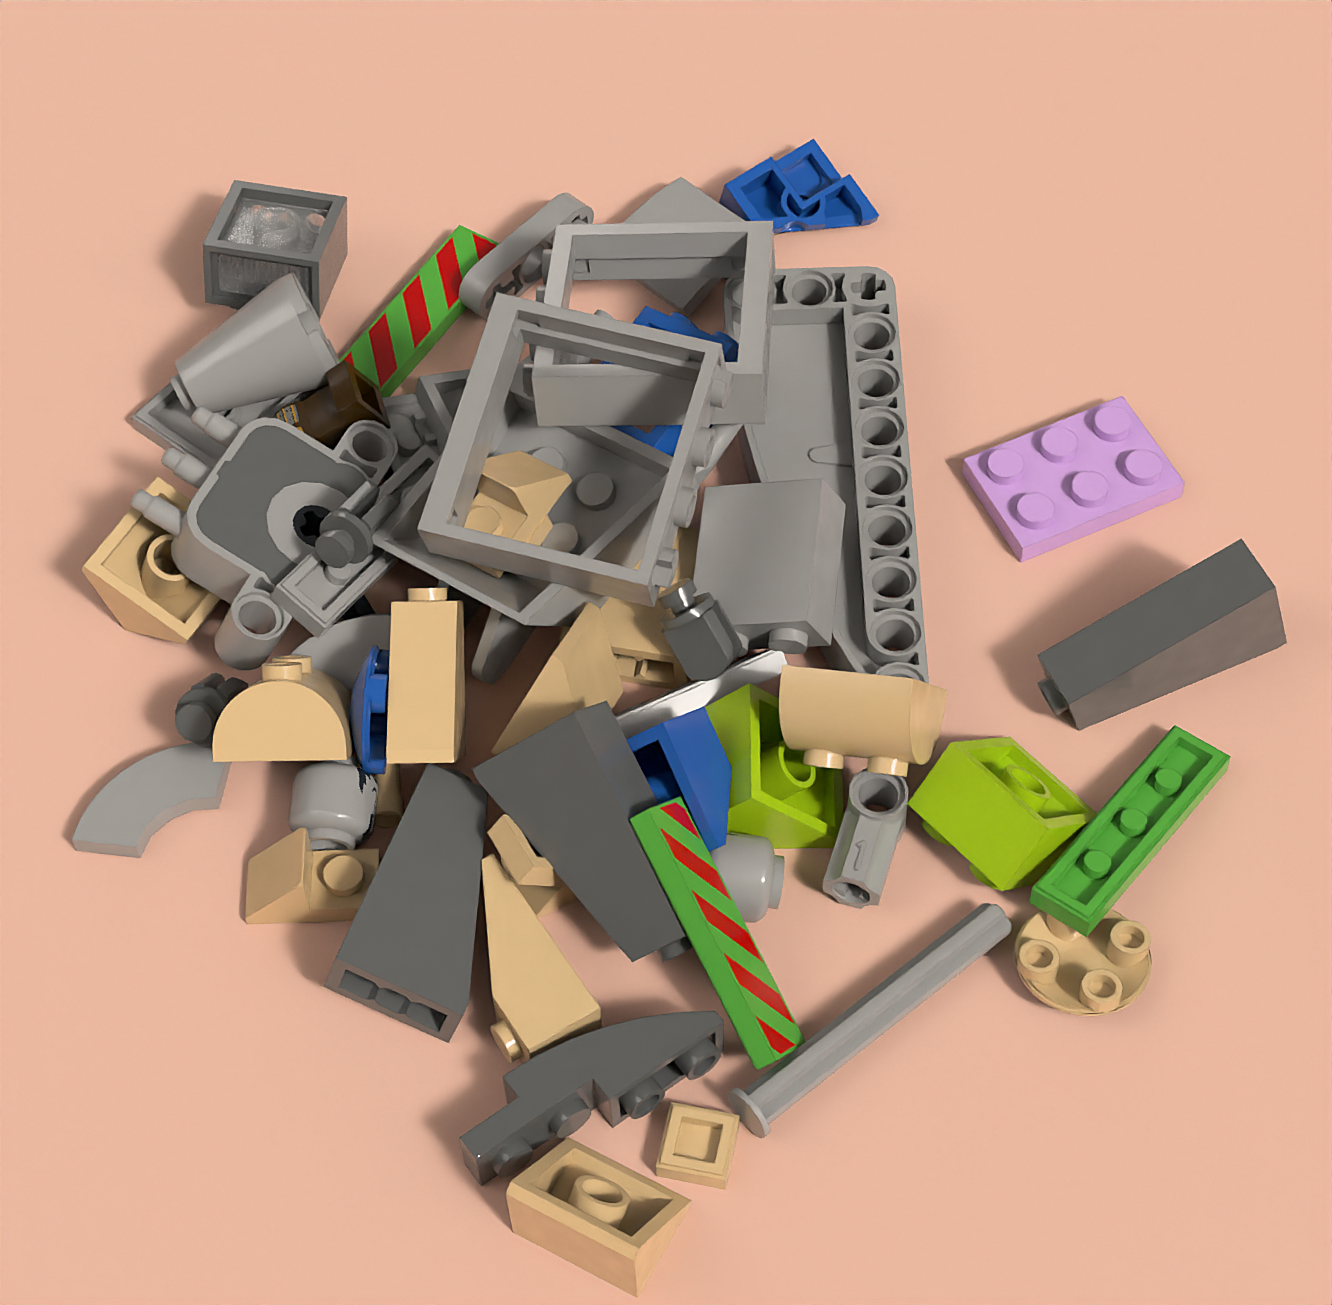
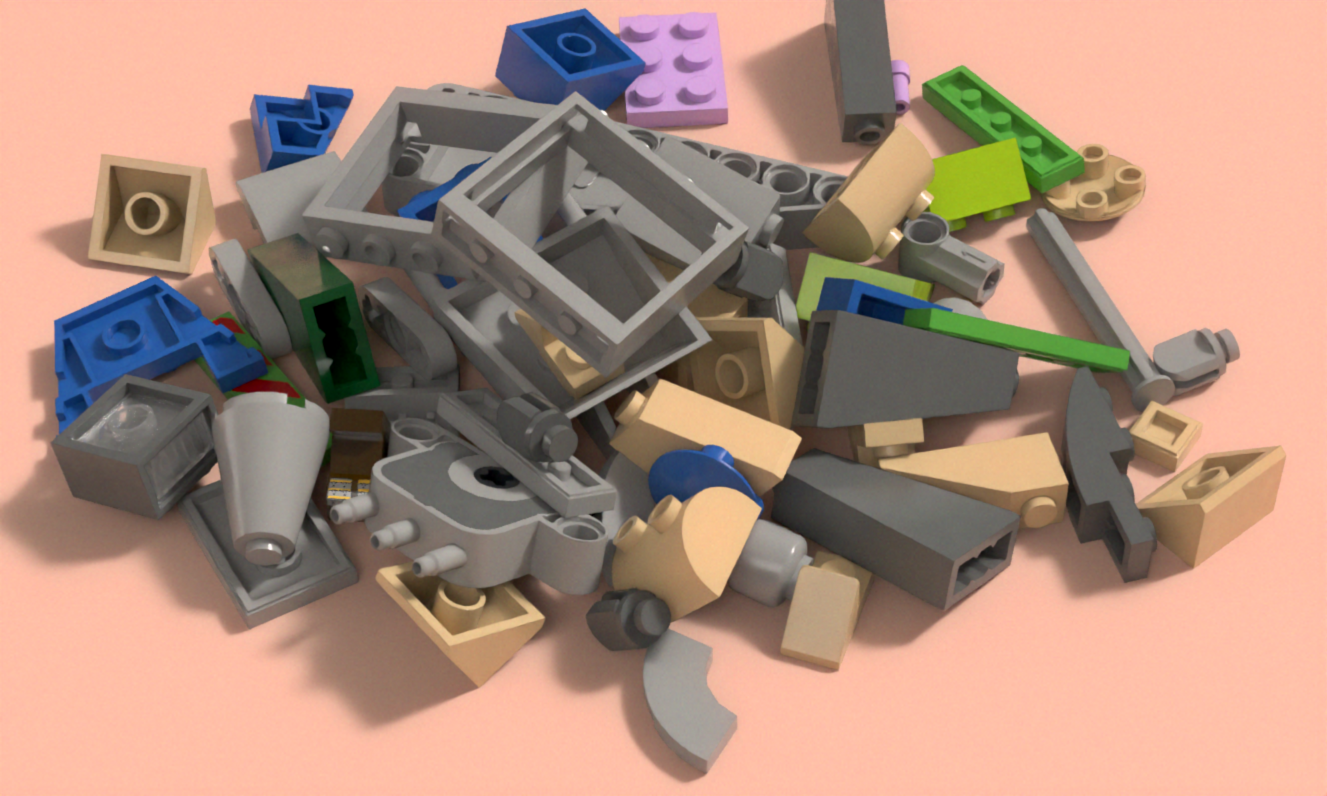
camera: 70 degrees left, 10 degrees down
none -> blue wing [54,276,269,442]
none -> tan slope [88,153,216,274]
none -> dark green slope [247,233,381,404]
none -> blue slope [495,8,646,111]
none -> lavender piece [891,60,910,115]
none -> light grey arm [1153,328,1240,396]

